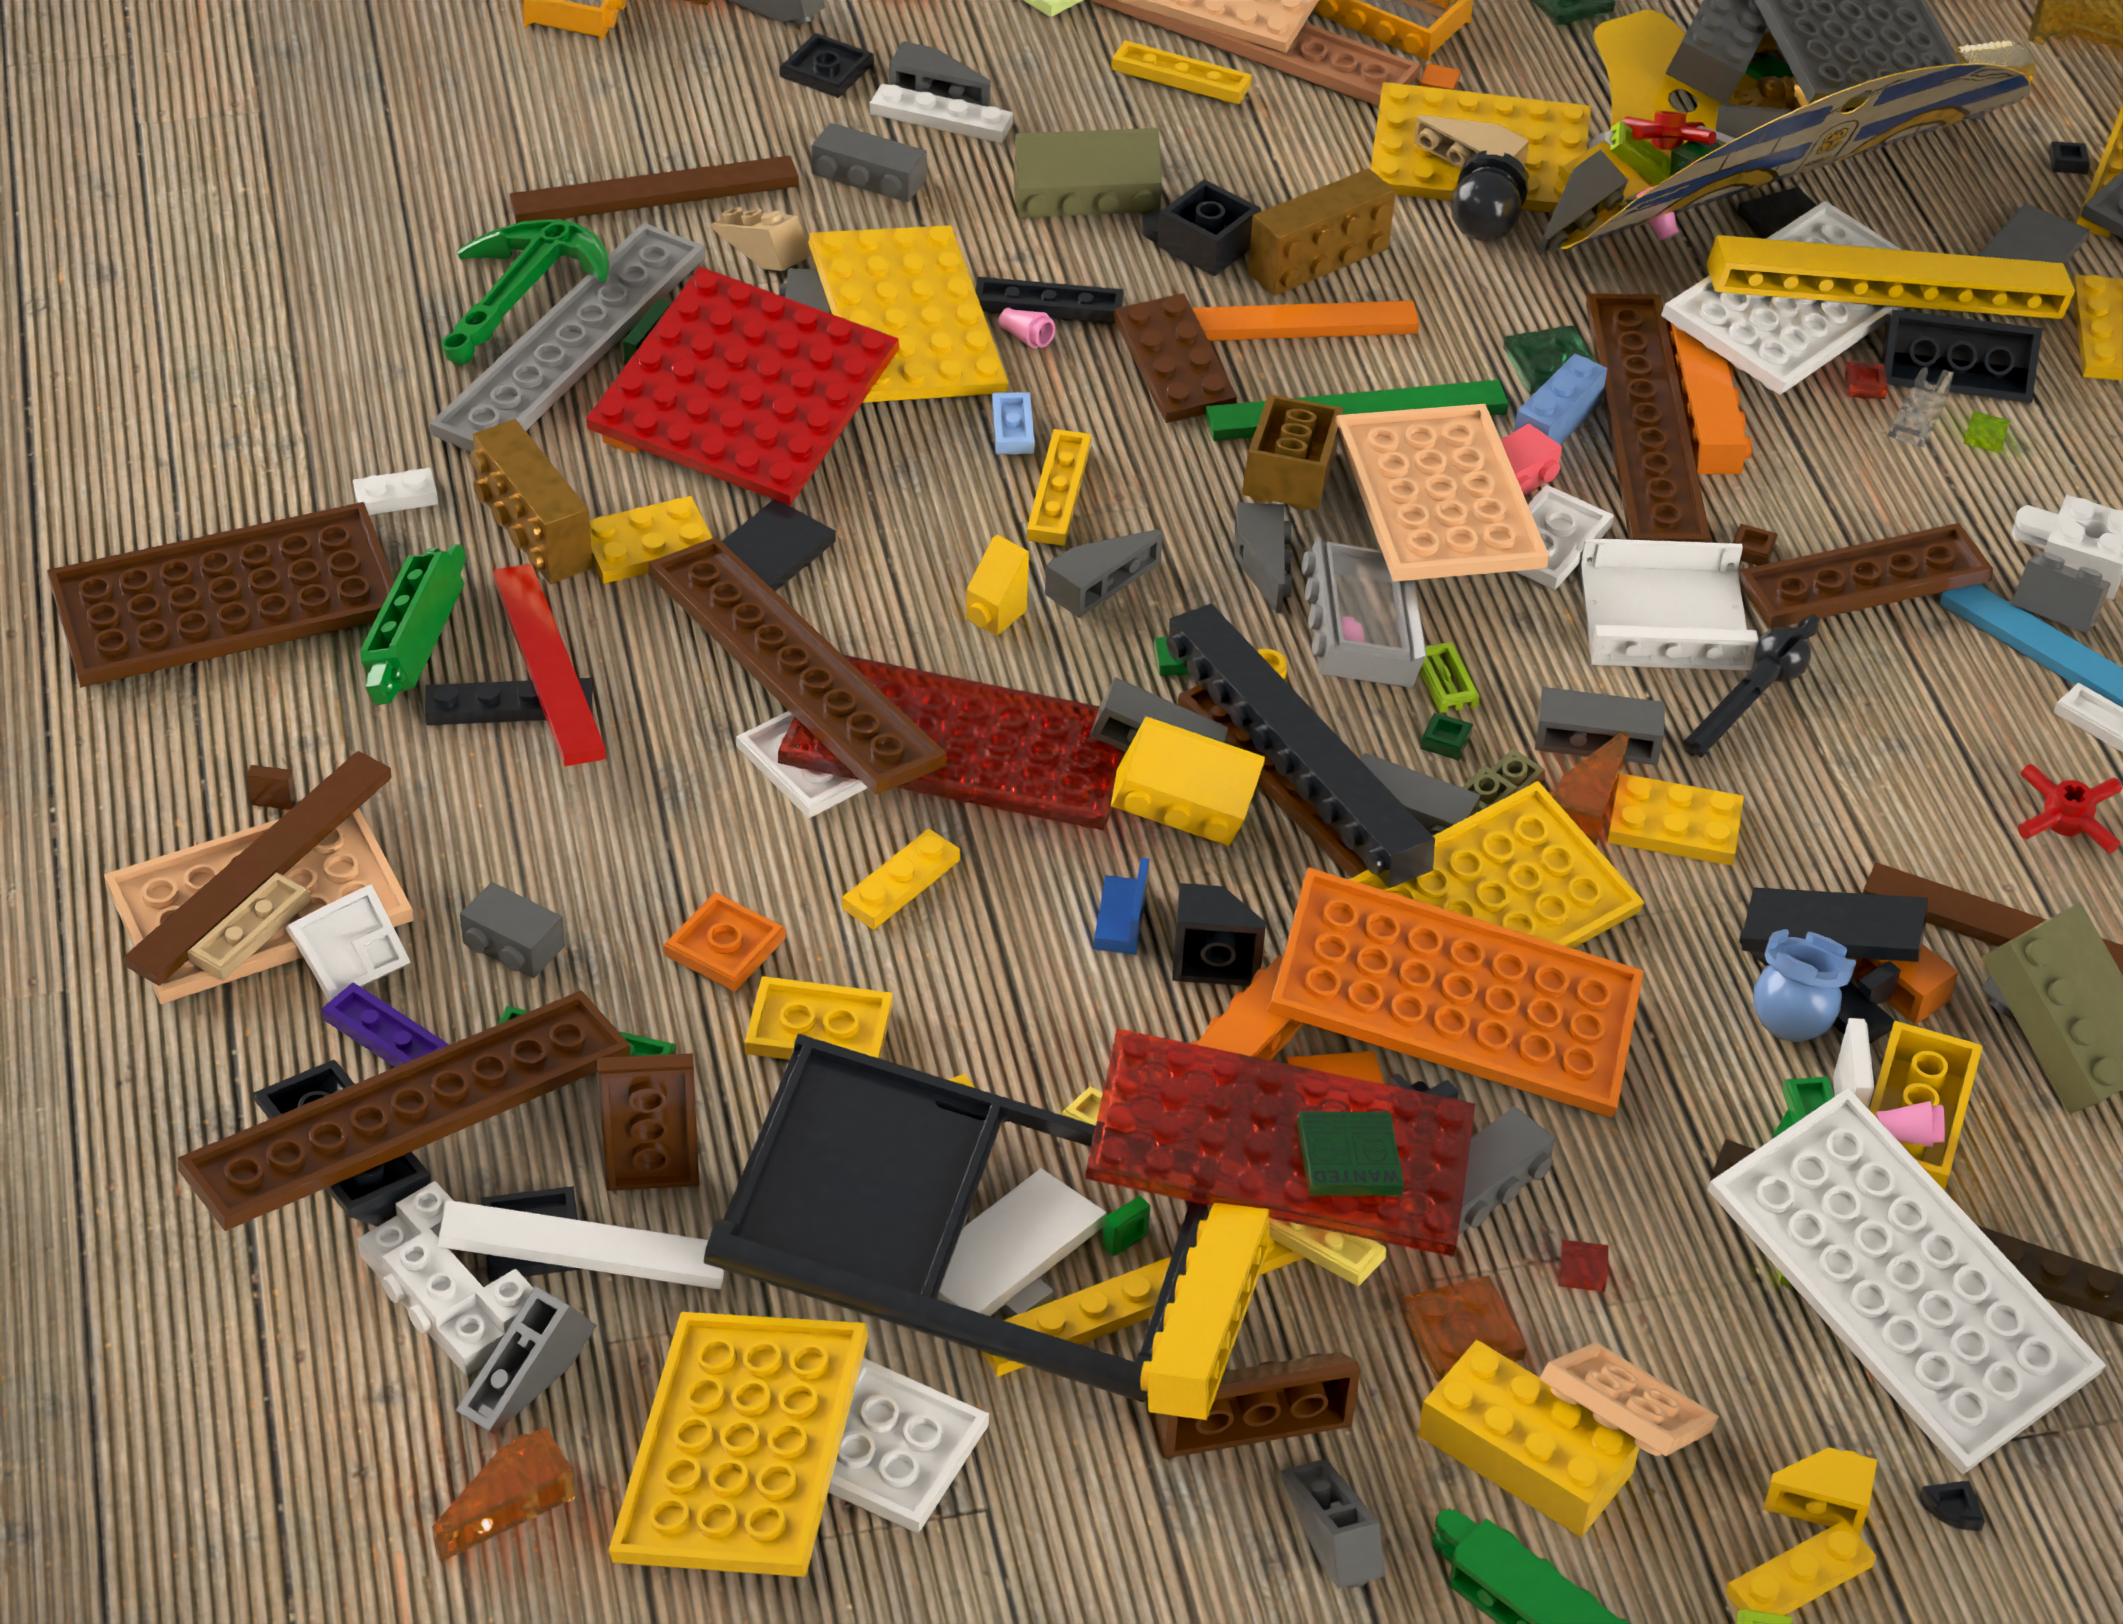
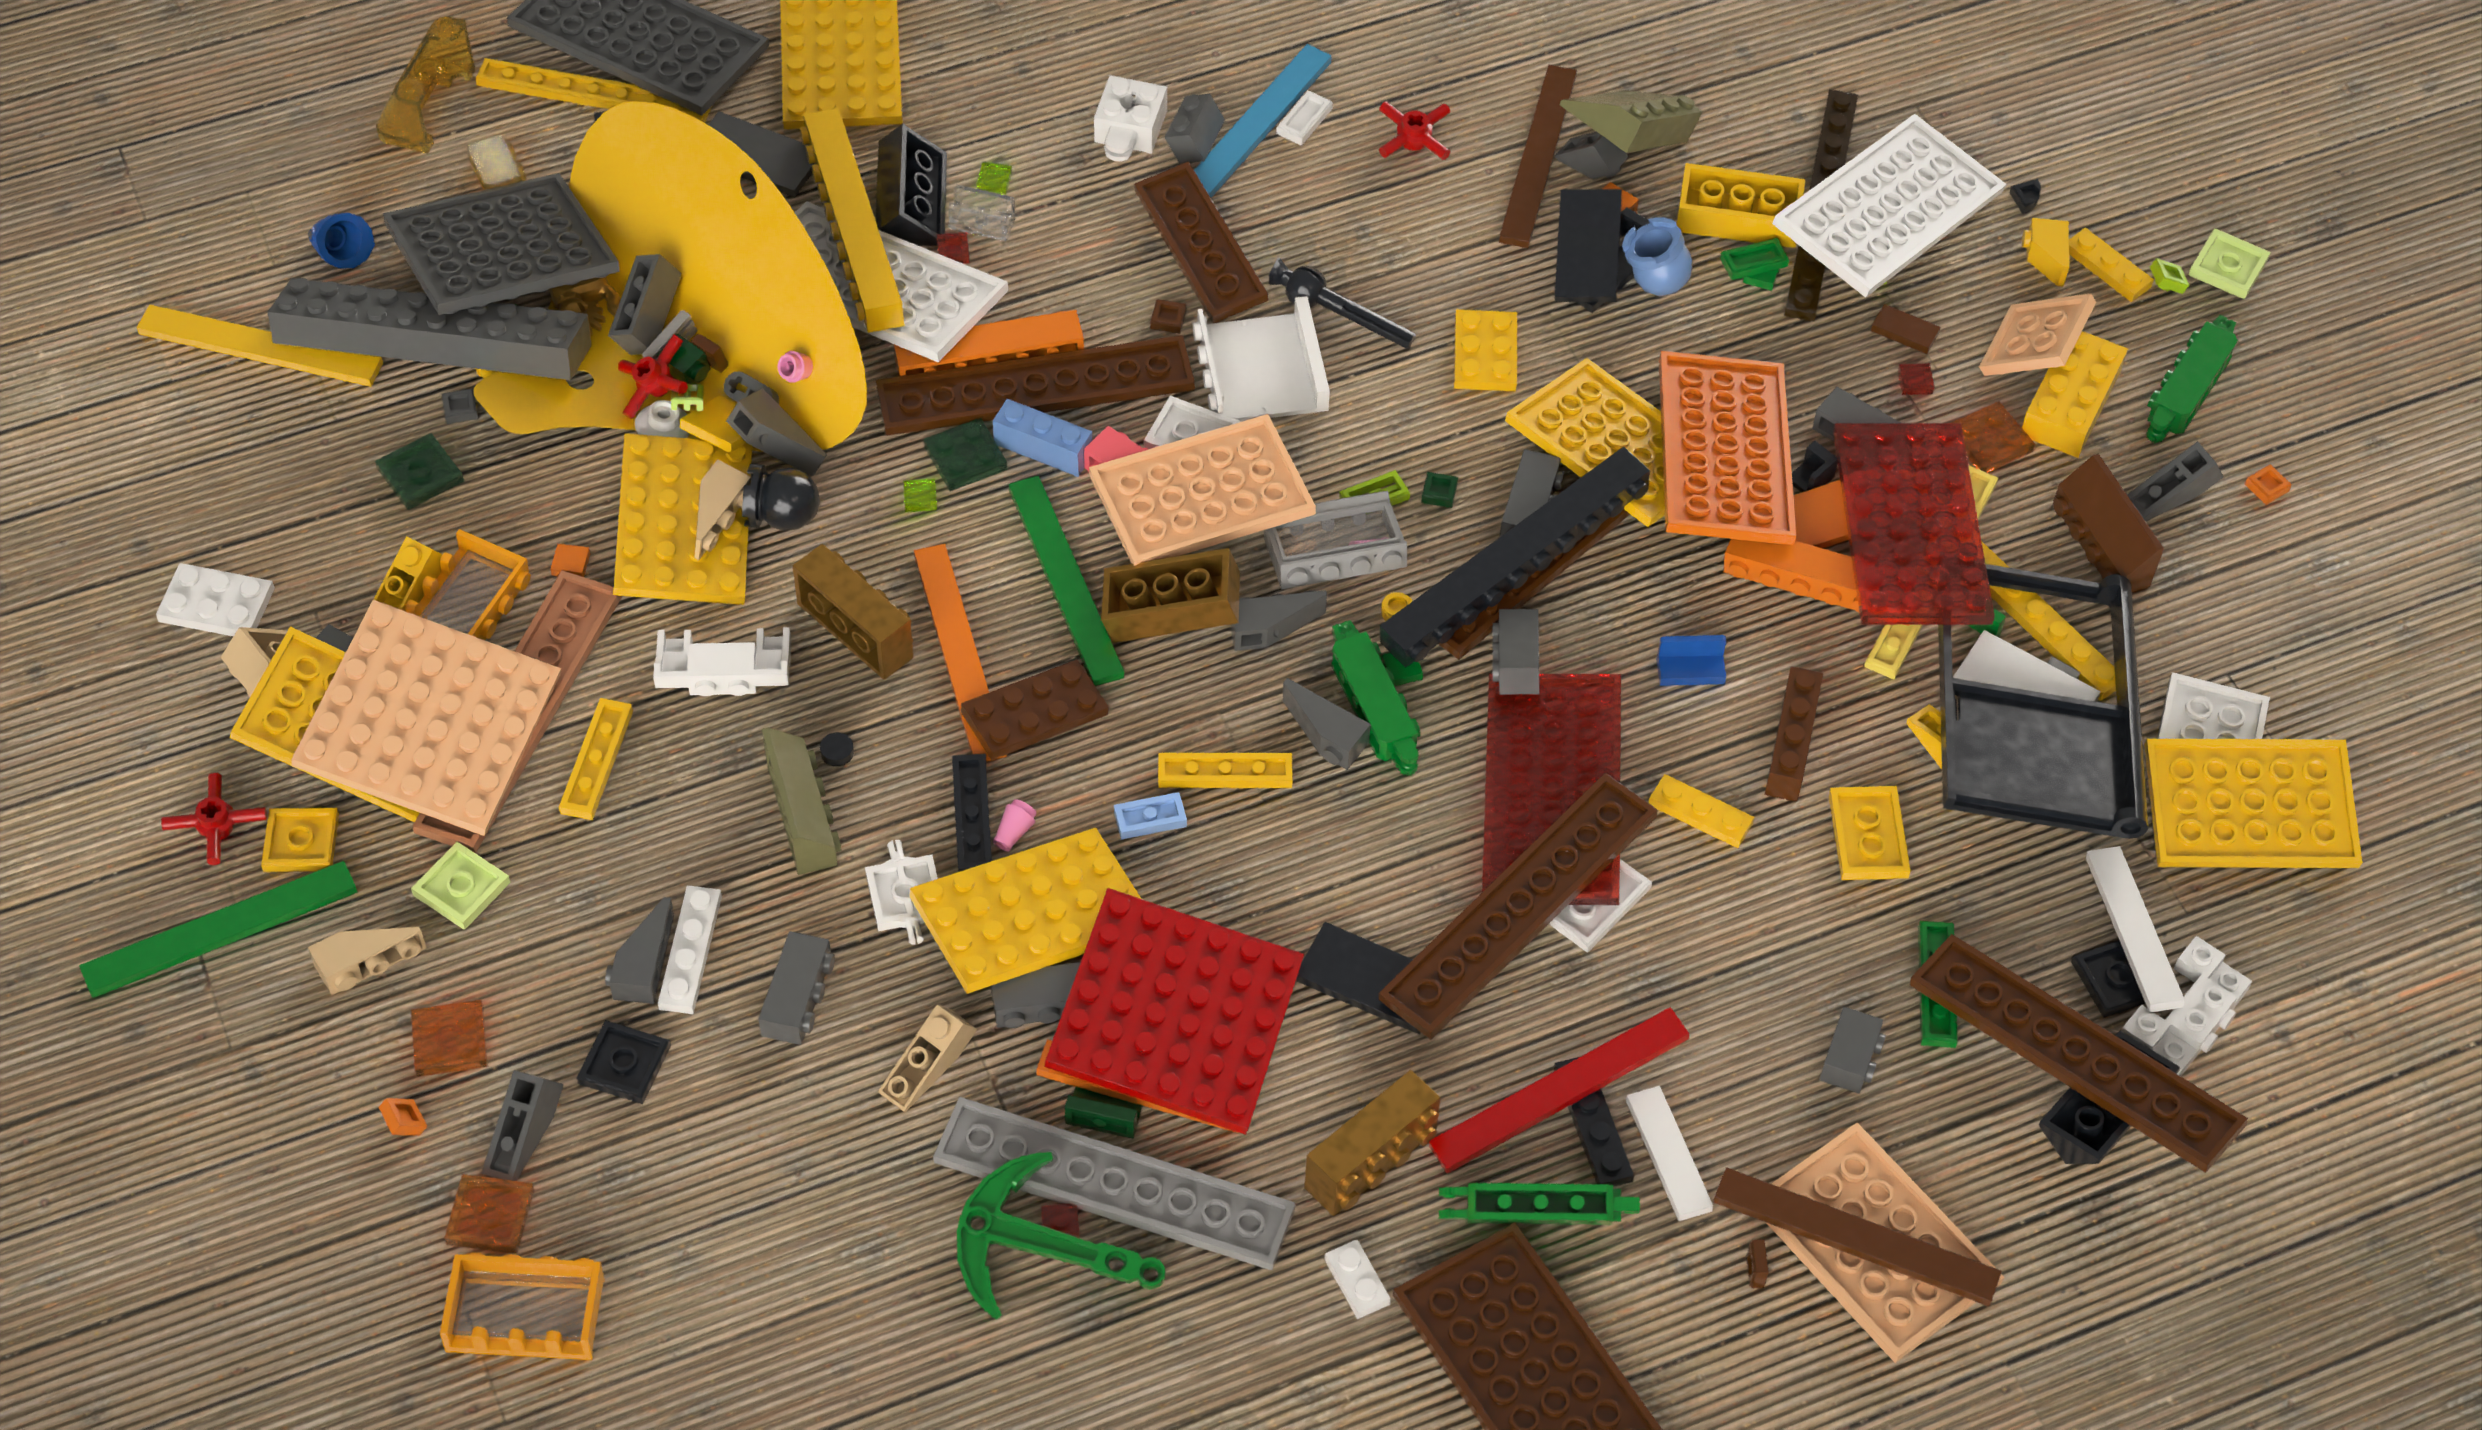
camera: 100 degrees left, 10 degrees up
tan tile [187,872,312,981] -> none
white plate [286,884,411,1002] -> none
dark purple plate [322,982,449,1067] -> none
clear orange slope [432,1427,575,1562] -> none
dark grey slope [456,1286,597,1434] -> none
reddish brown tile [509,155,799,223] -> none
yellow plate [589,496,713,584] -> none
reddish brown tile [597,1053,700,1191] -> none
orange plate [663,892,786,992] -> none
yellow slope [966,534,1029,636] -> none
yellow slope [1111,716,1265,846] -> none
yellow brick [1140,1202,1269,1420] -> none
black brick [1157,179,1261,277] -> none
black slope [1172,883,1266,987] -> none
dark green tile [1297,1111,1404,1196] -> none
olive slope [1462,748,1545,811] -> none
dark grey brick [1535,687,1666,765] -> none
clear orange slope [1549,731,1630,846] -> none
white tile [1833,1018,1874,1109] -> none
bright pink cone [1877,1101,1945,1147] -> none
none -> white bracket [653,627,791,696]
none -> white plate [865,840,938,945]
none -> clear neon green tile [903,478,937,512]
none -> clear red plate [1041,1203,1080,1238]
none -> green hinge [1331,620,1420,776]
none -> white tile [1626,1086,1713,1221]
none -> reddish brown brick [1764,666,1823,802]
none -> reddish brown tile [1871,304,1941,354]

